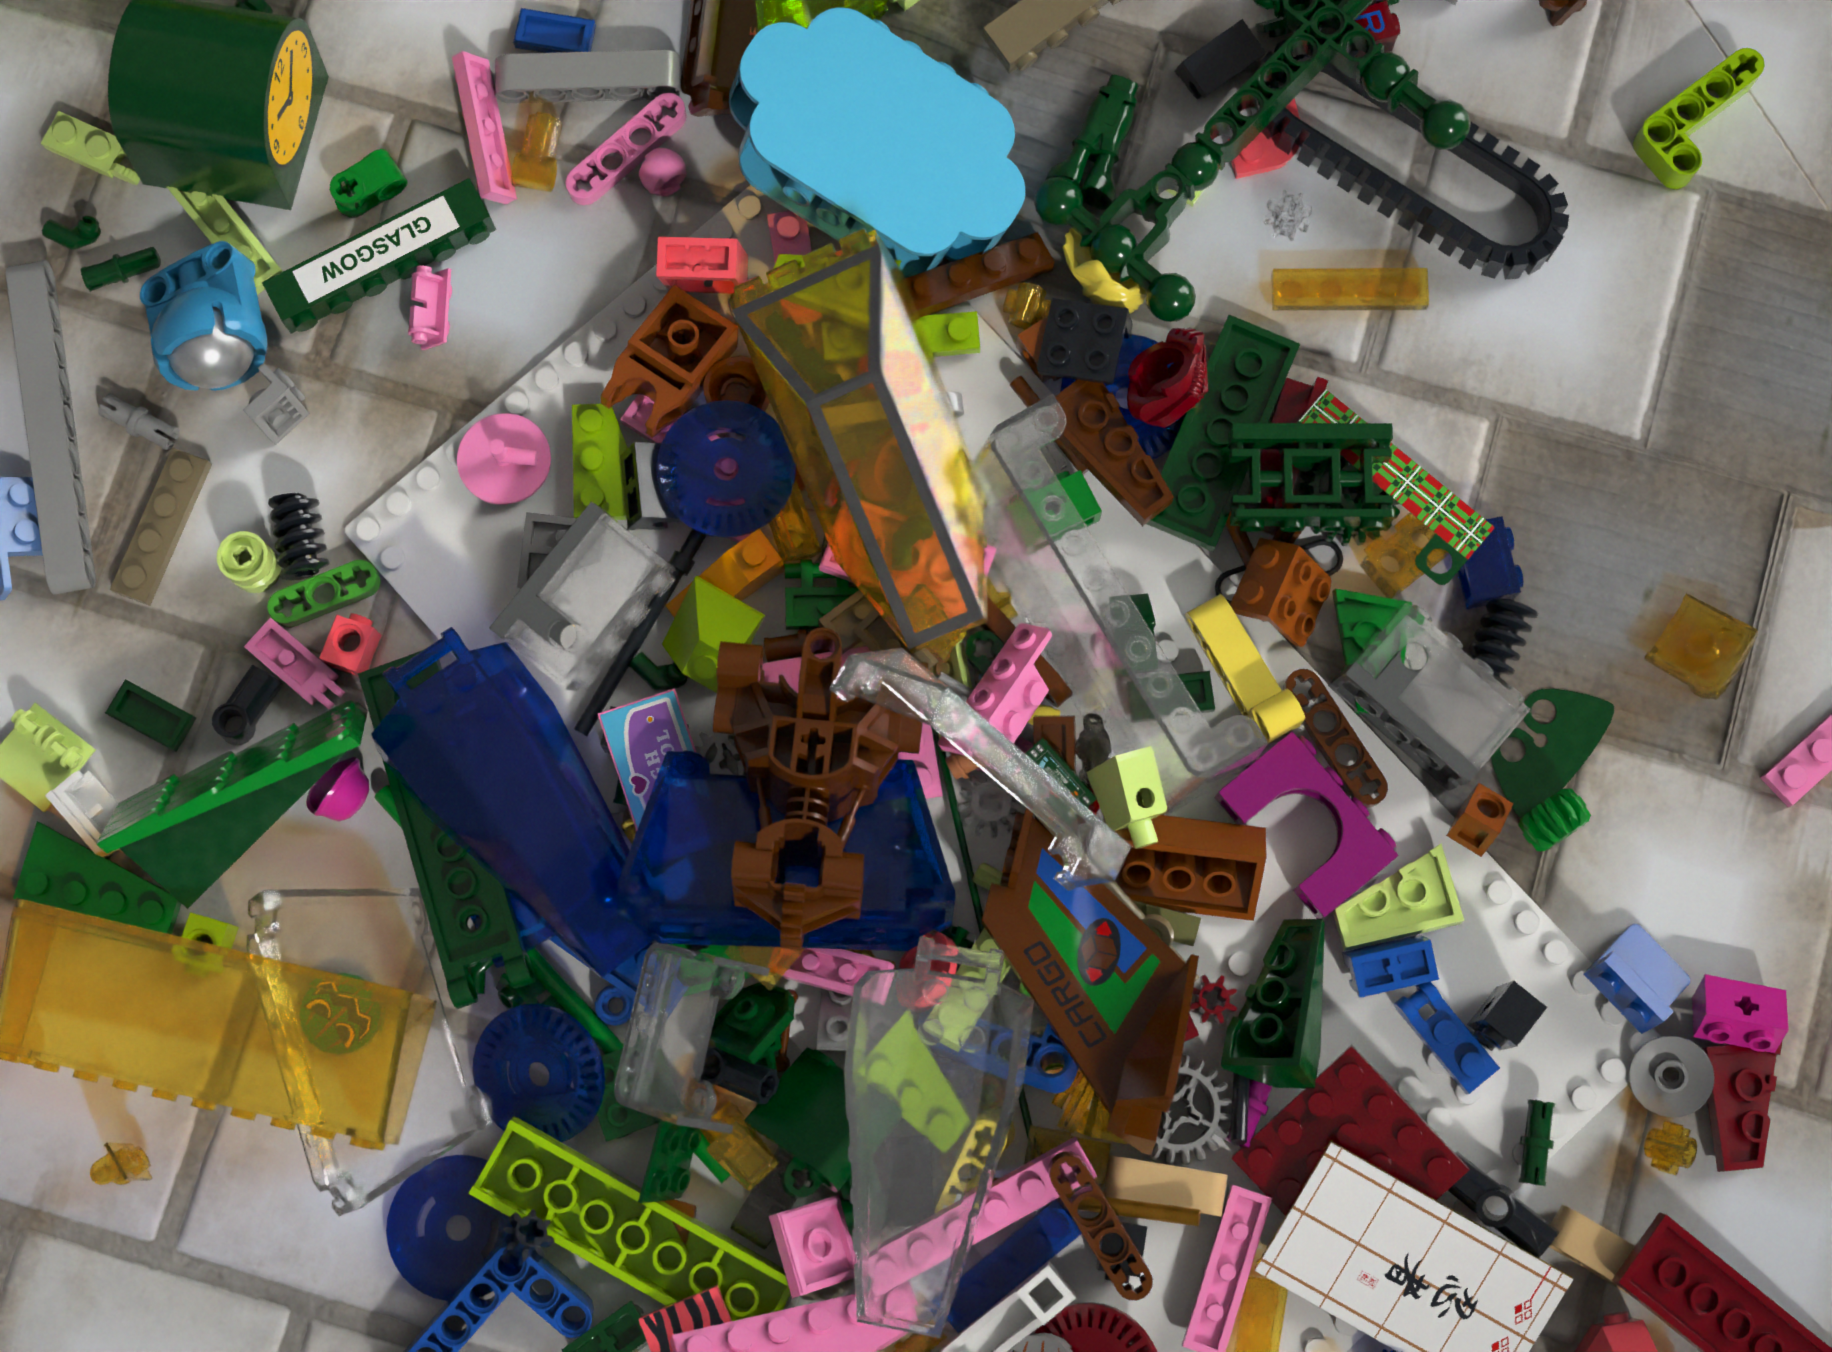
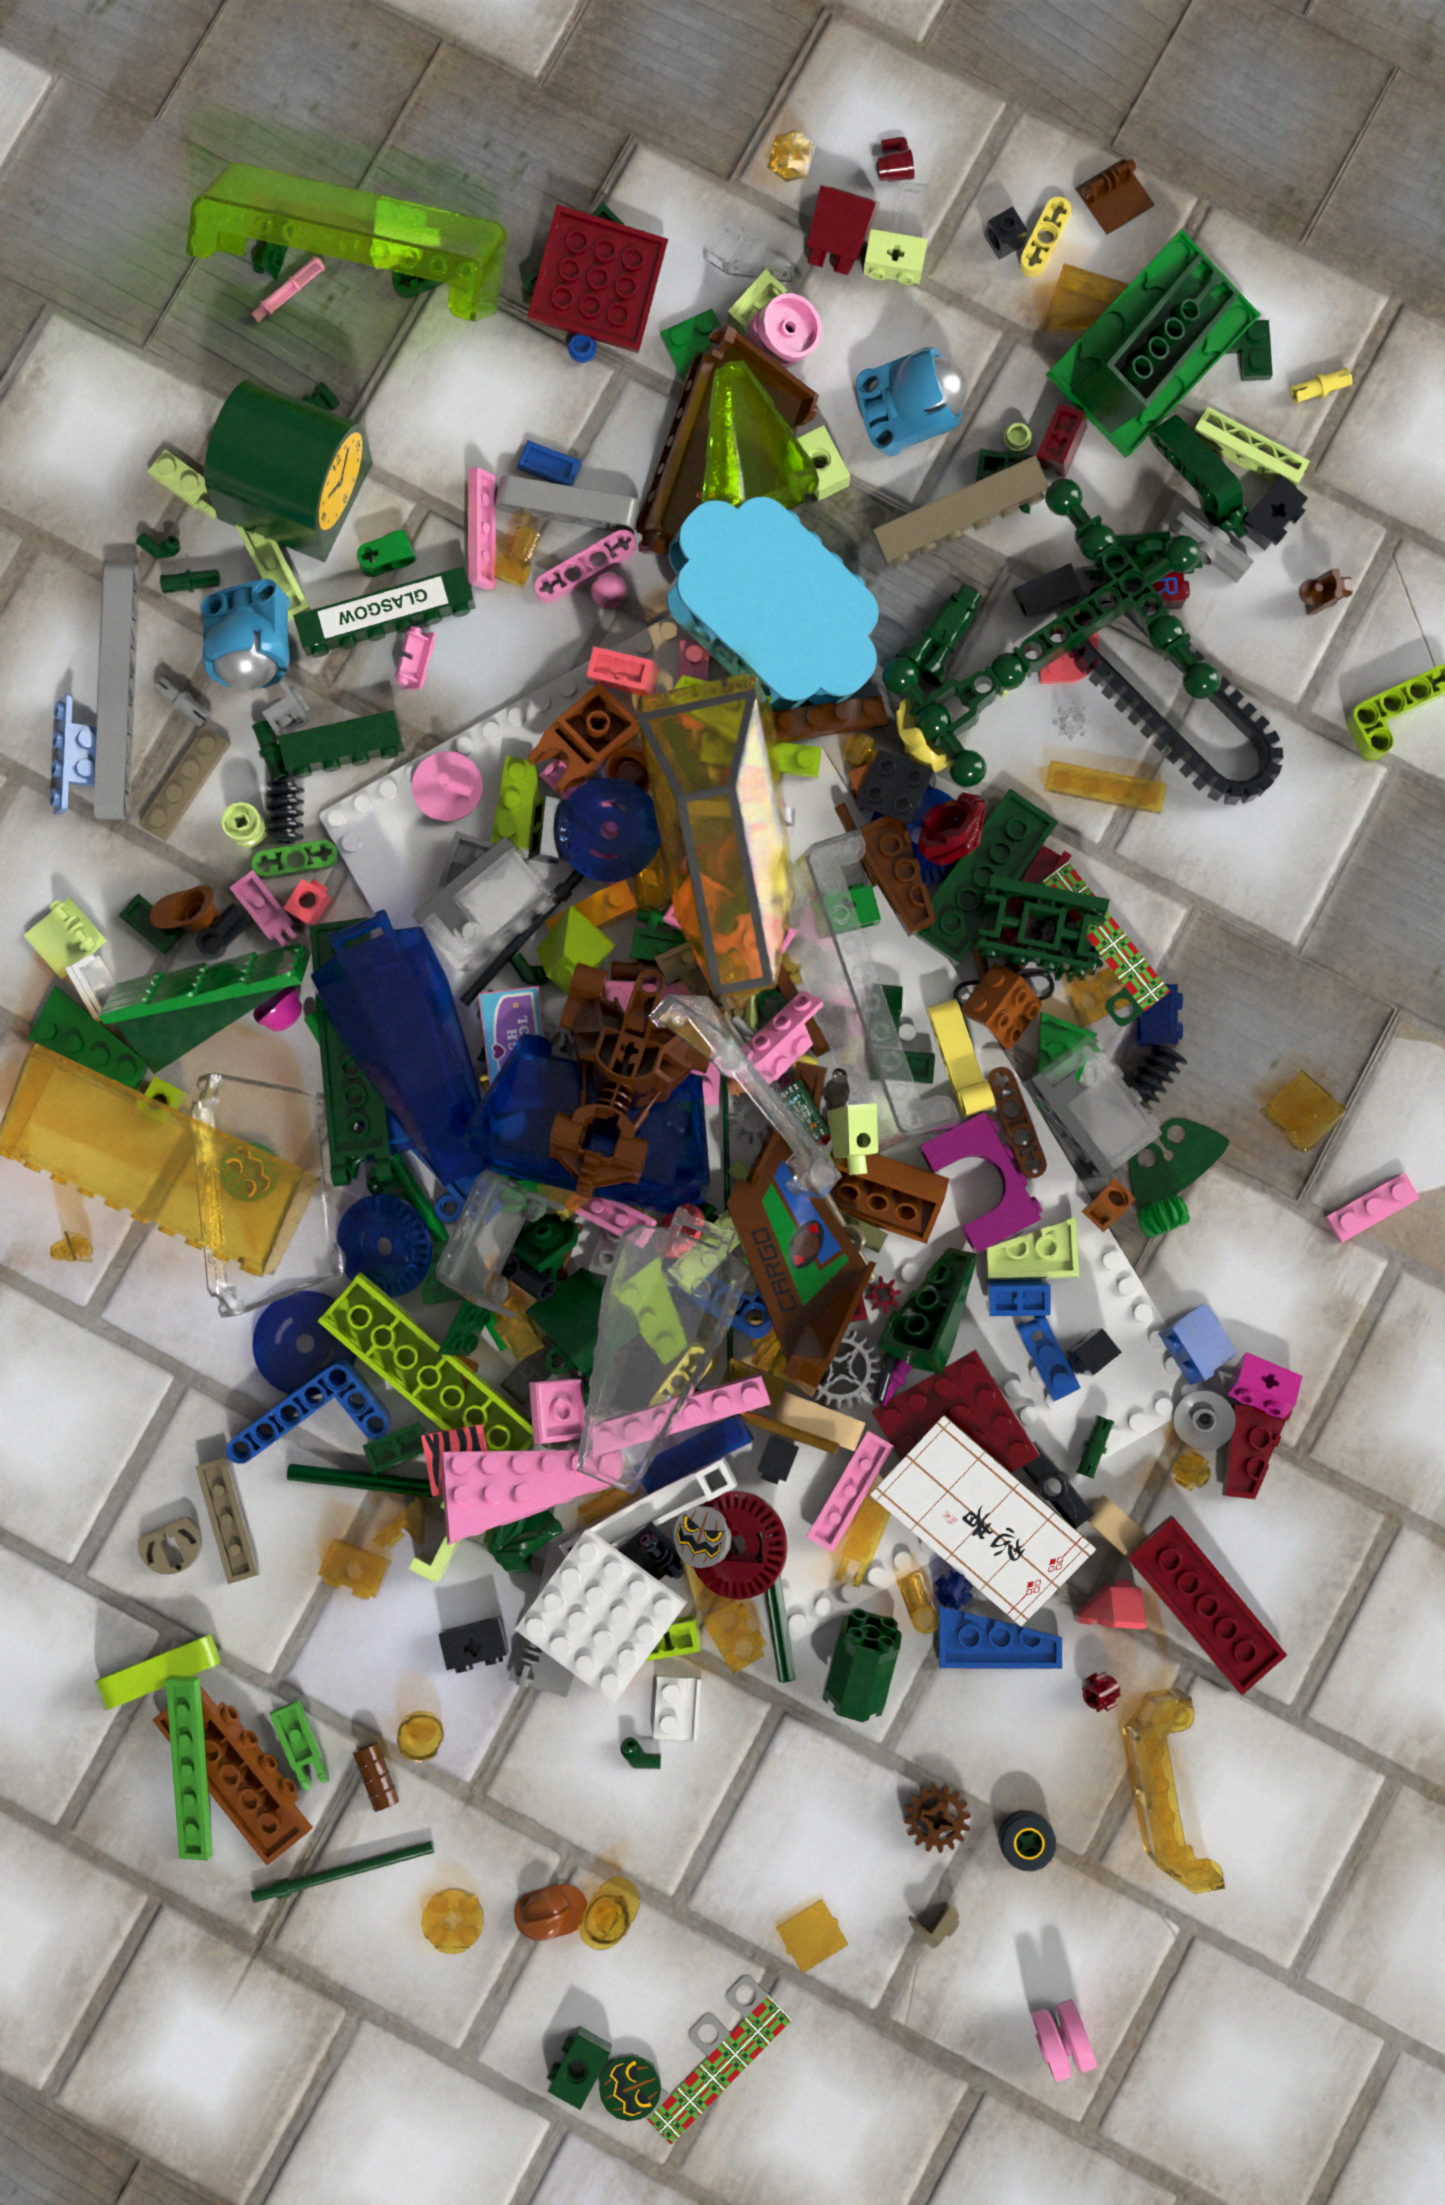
camera: 10 degrees right, 5 degrees up
black gear [499,1209,554,1266] -> none
reddish brown beam [1048,1151,1153,1301] -> none
none -> dark orange piece [149,885,219,933]
none -> dark green pin [252,720,289,780]
none -> dark green brick [278,710,405,779]

